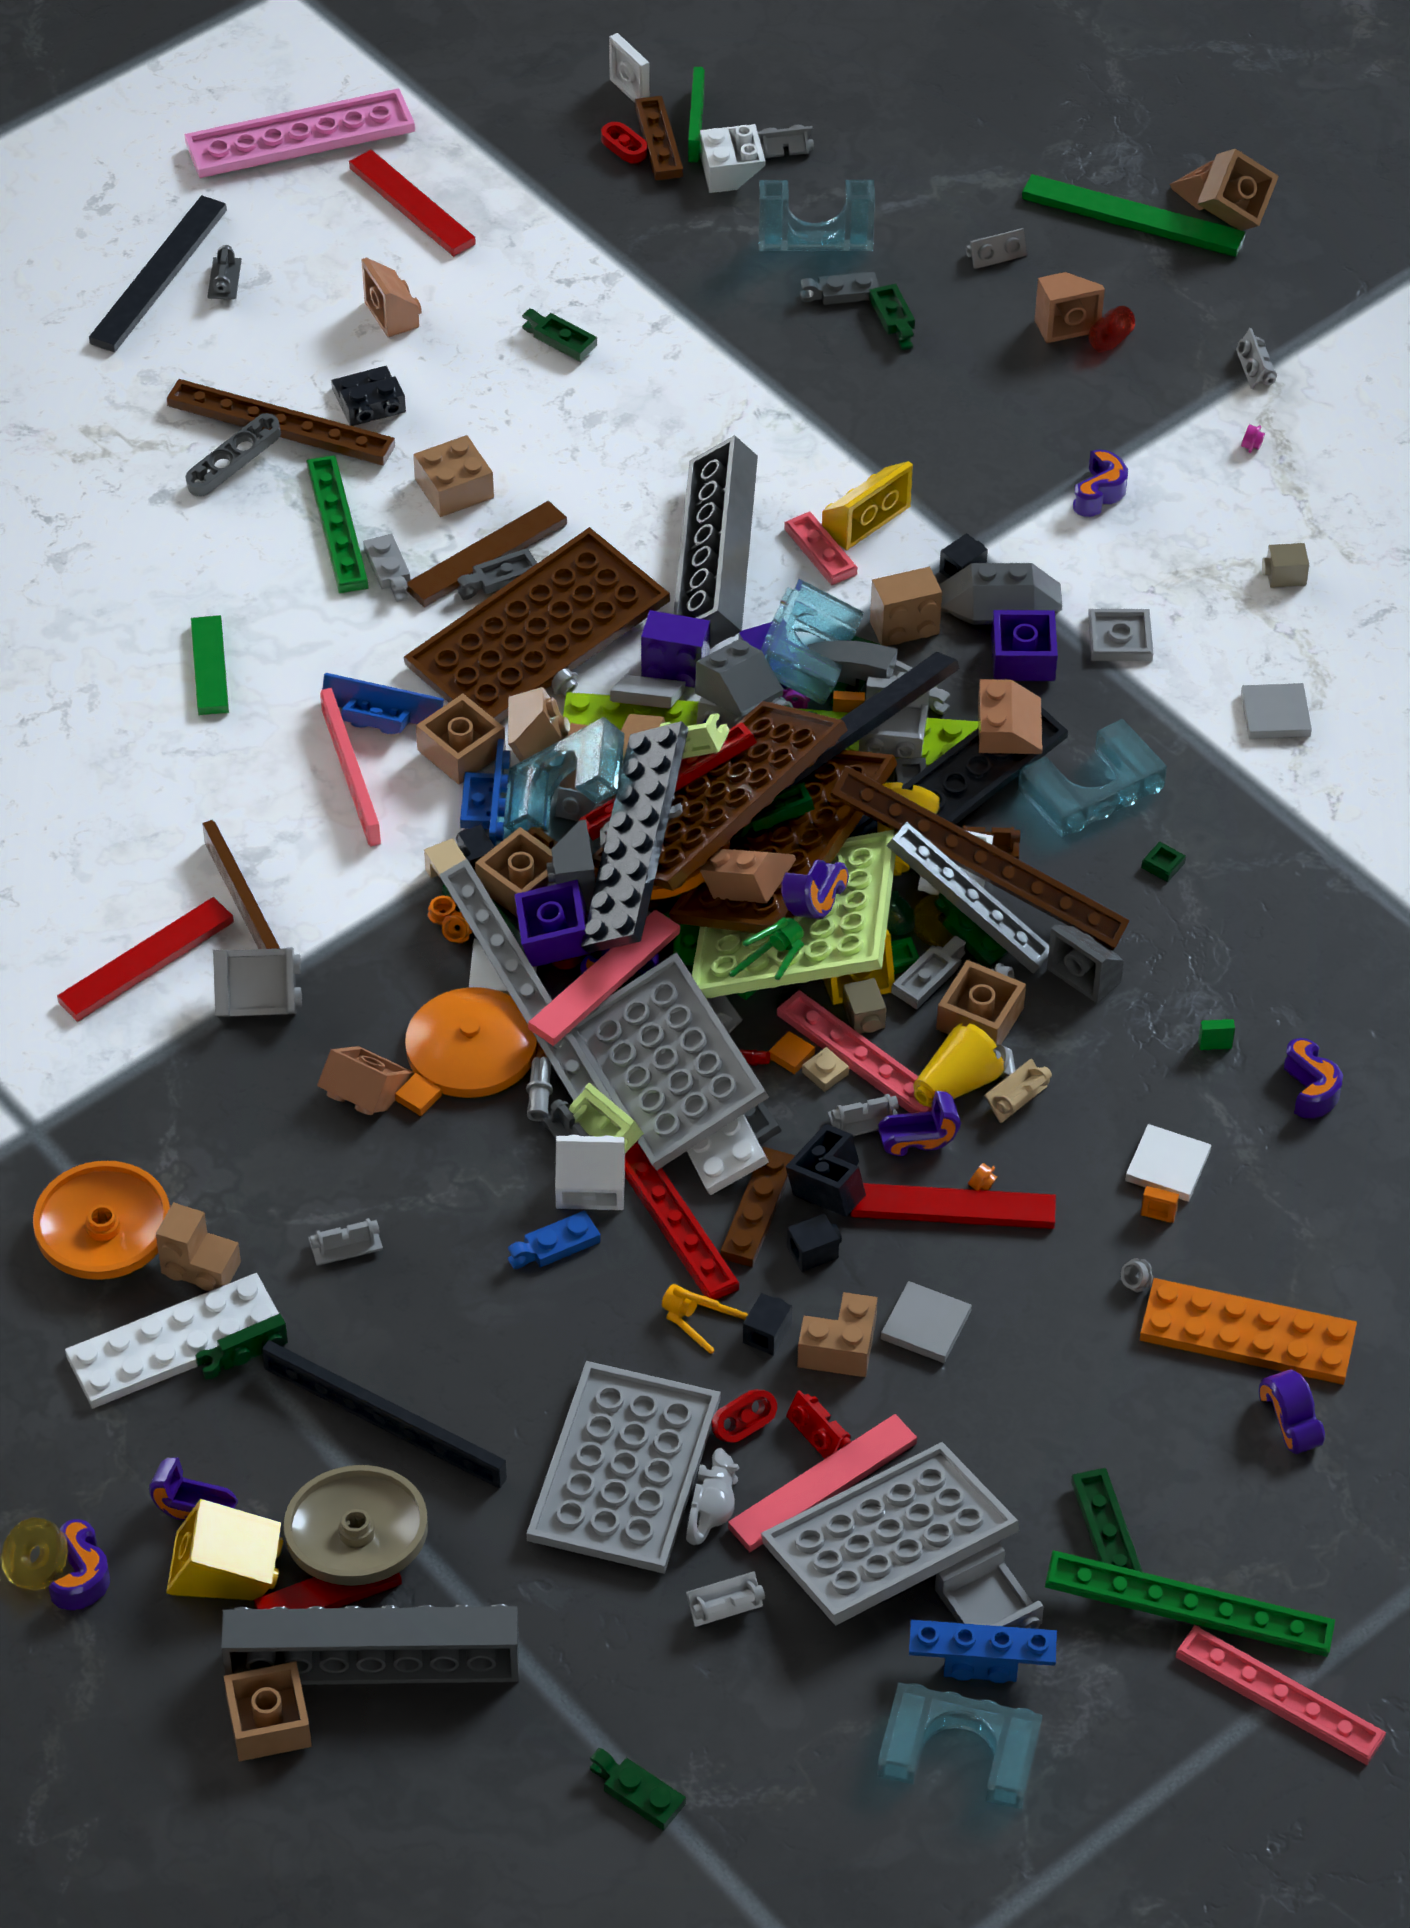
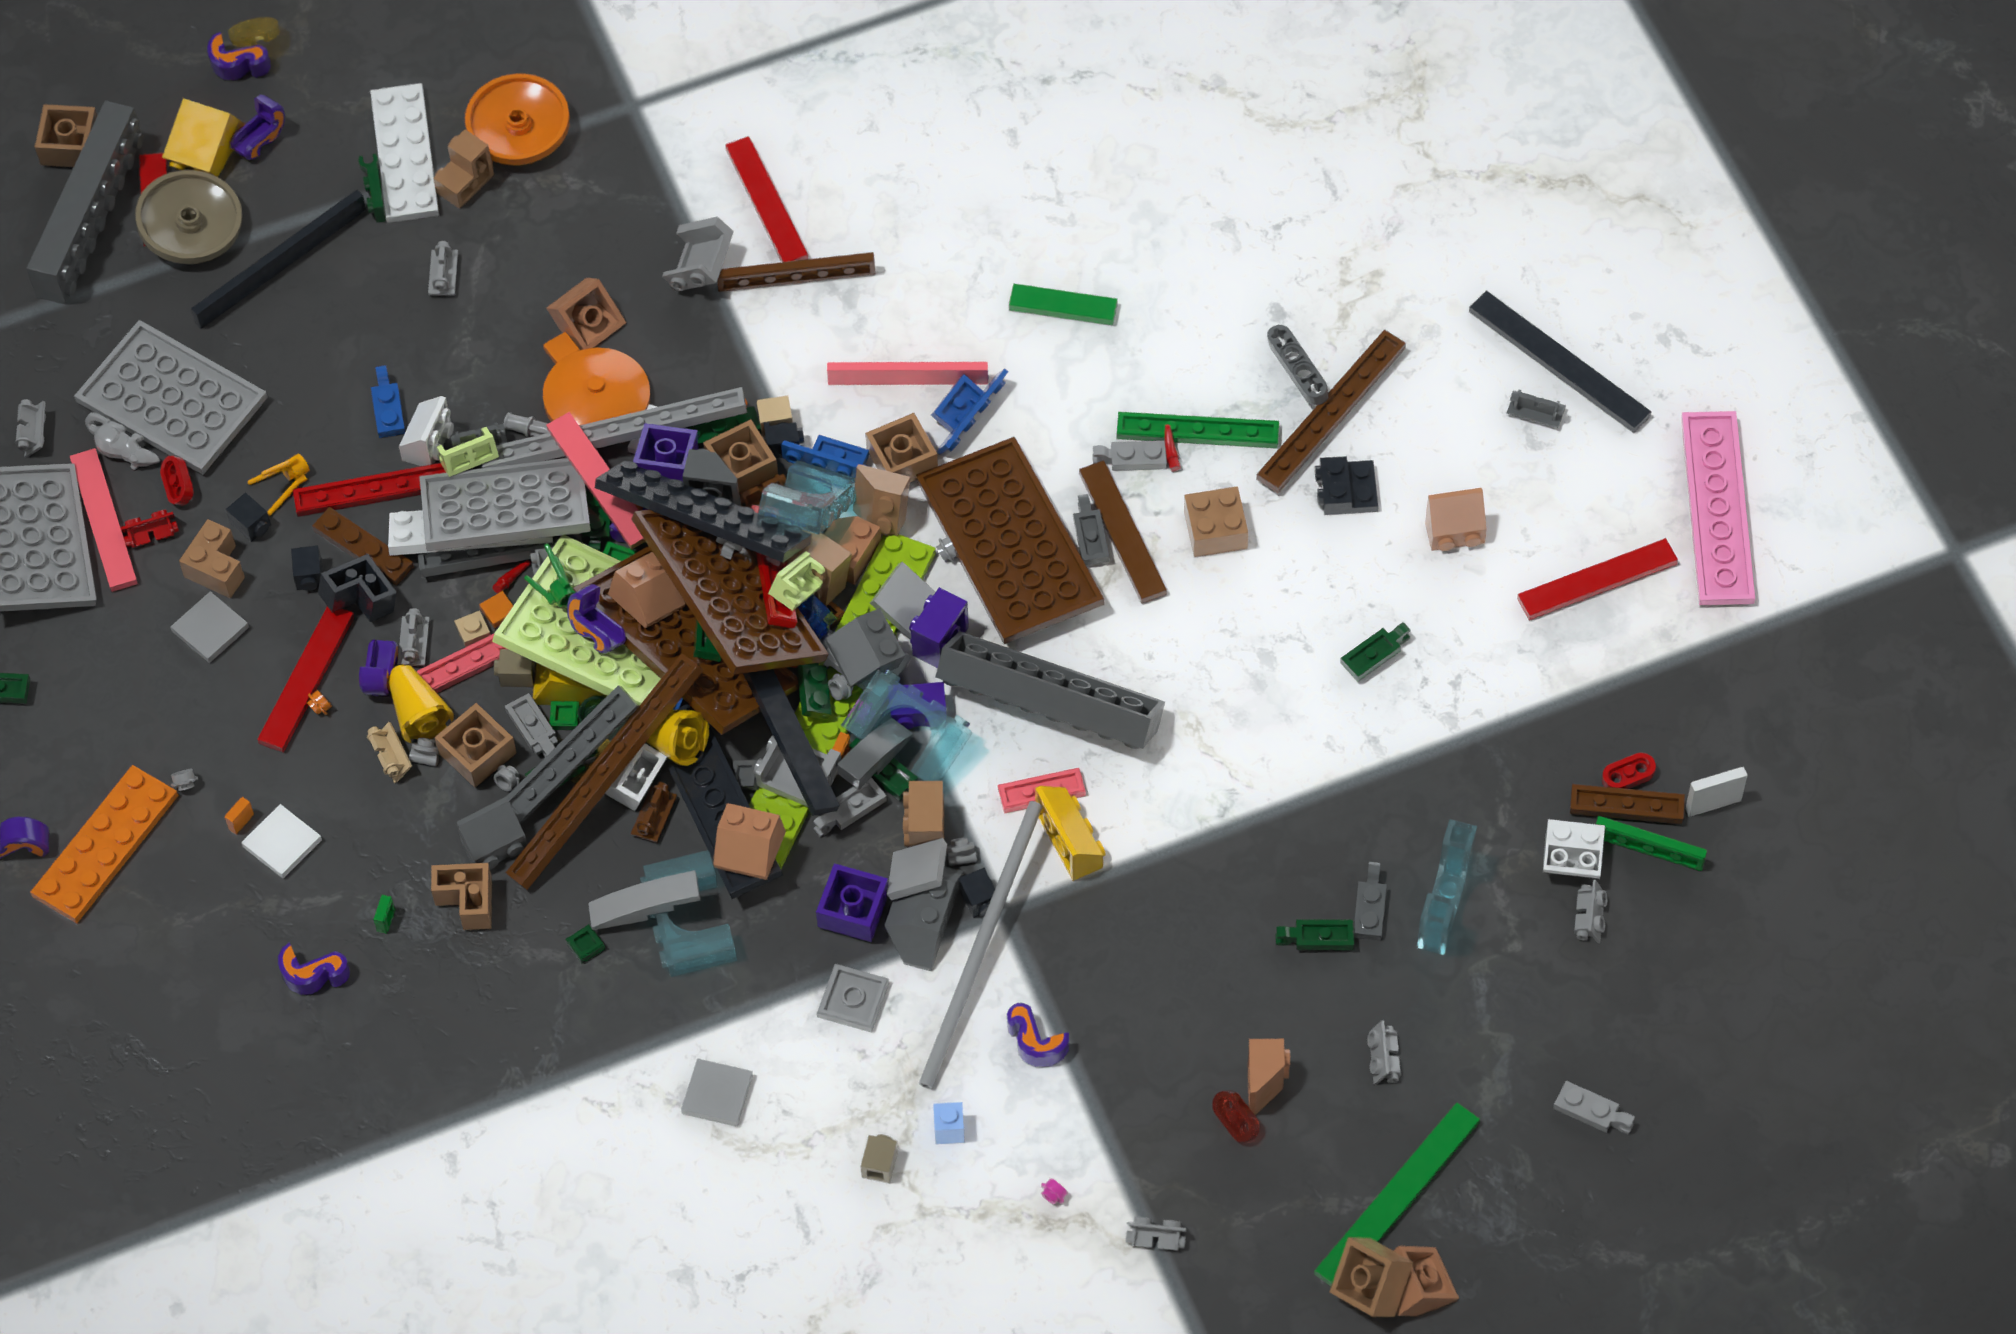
camera: 110 degrees right, 10 degrees up
none -> medium nougat brick [431,863,492,930]
none -> light grey slope [589,870,700,930]
none -> light grey tile [887,838,947,900]
none -> light grey piece [919,801,1043,1089]
none -> light blue brick [933,1102,965,1144]
none -> red helmet [1165,424,1181,472]
none -> light grey plate [1553,1081,1635,1134]

